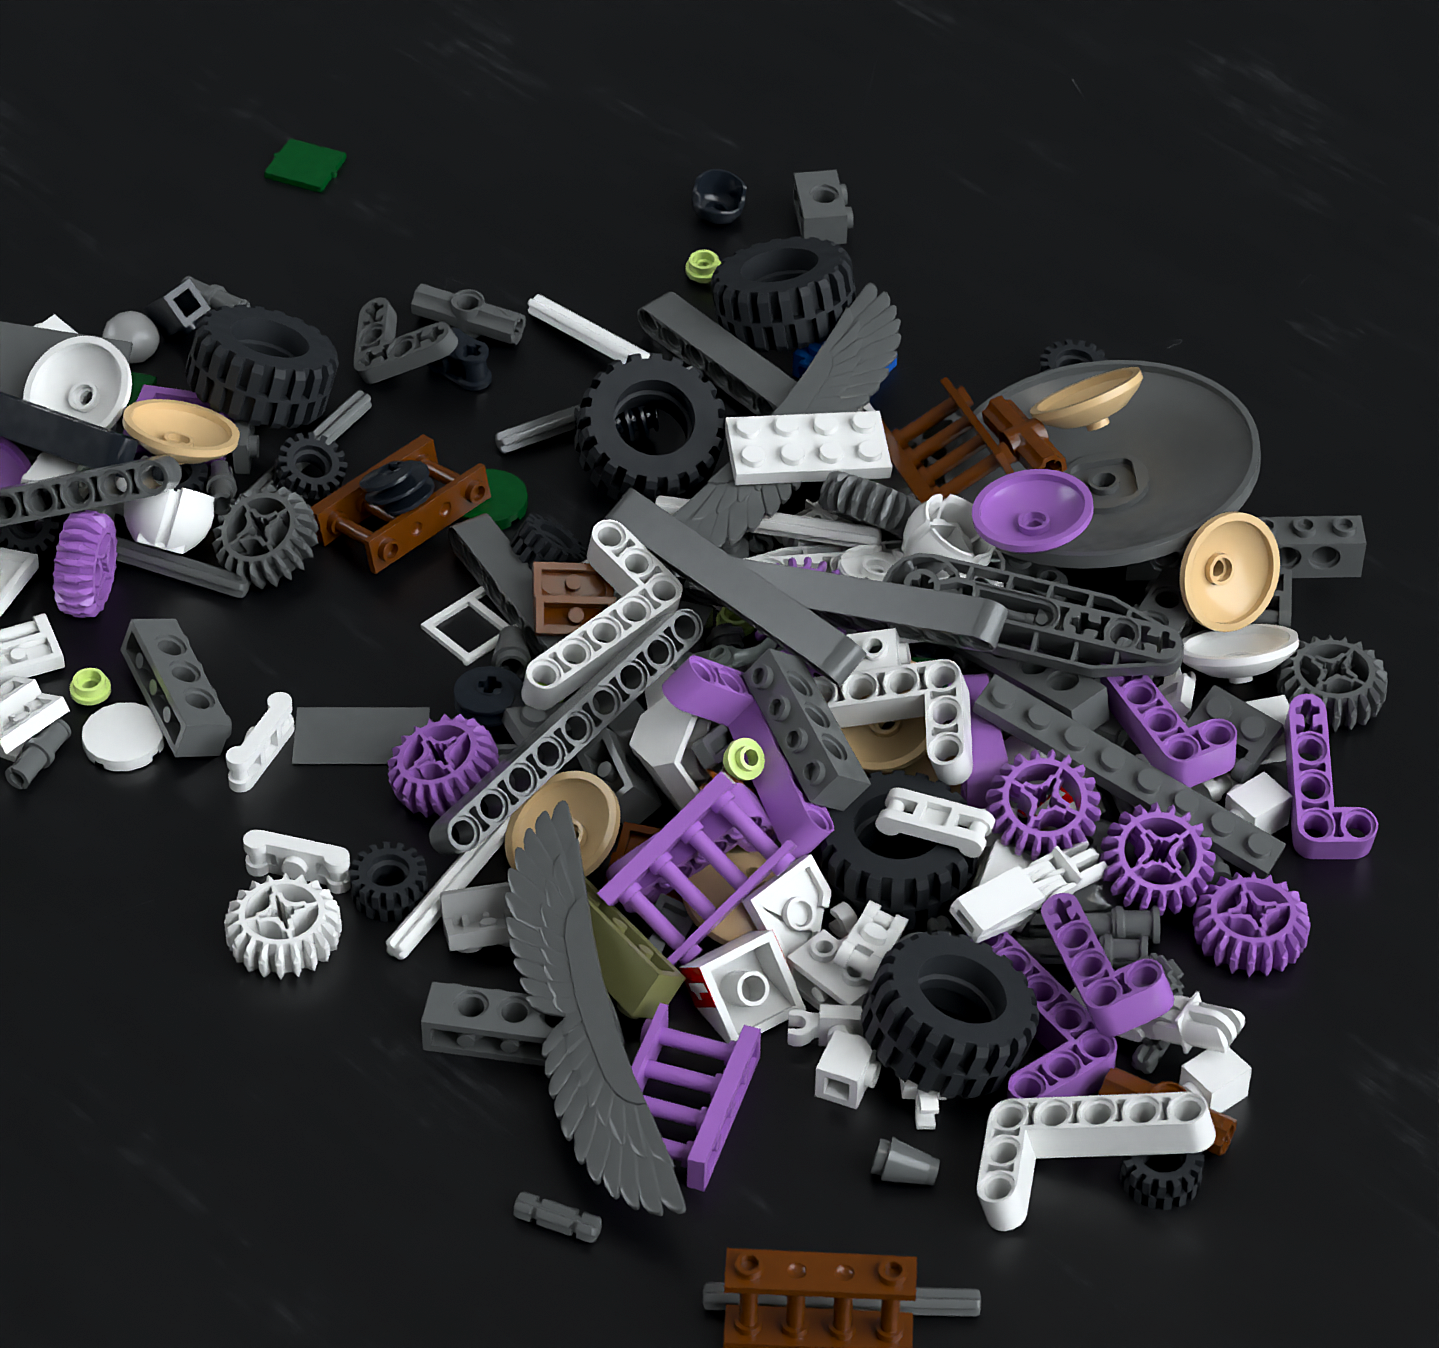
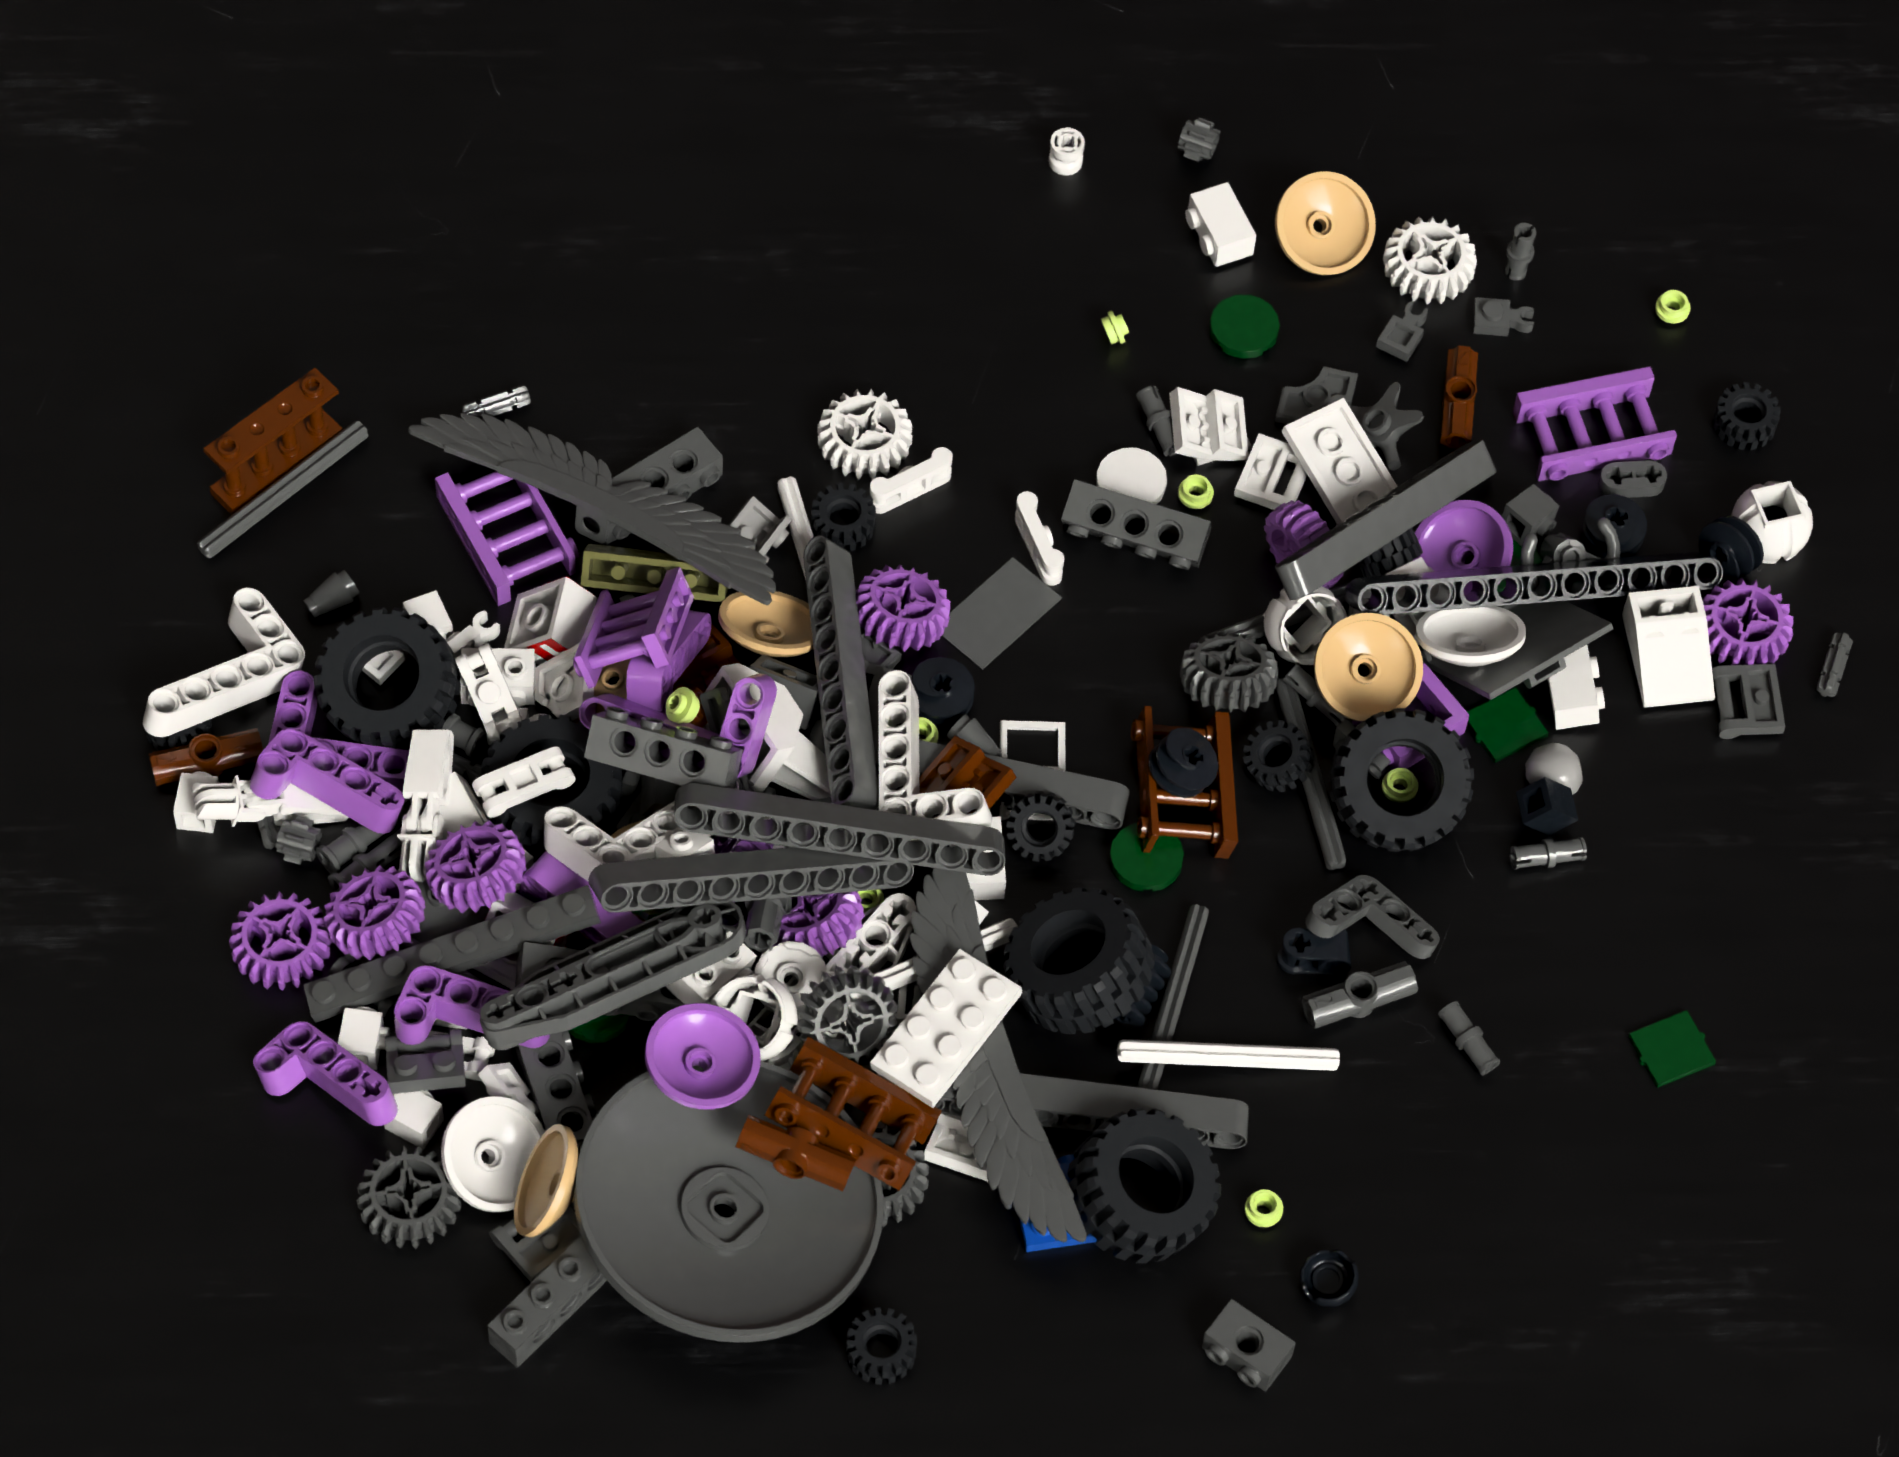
camera: 130 degrees right, 15 degrees up
tan dish [1030,367,1143,431] -> none
none -> dark grey pin [1438,1001,1501,1075]

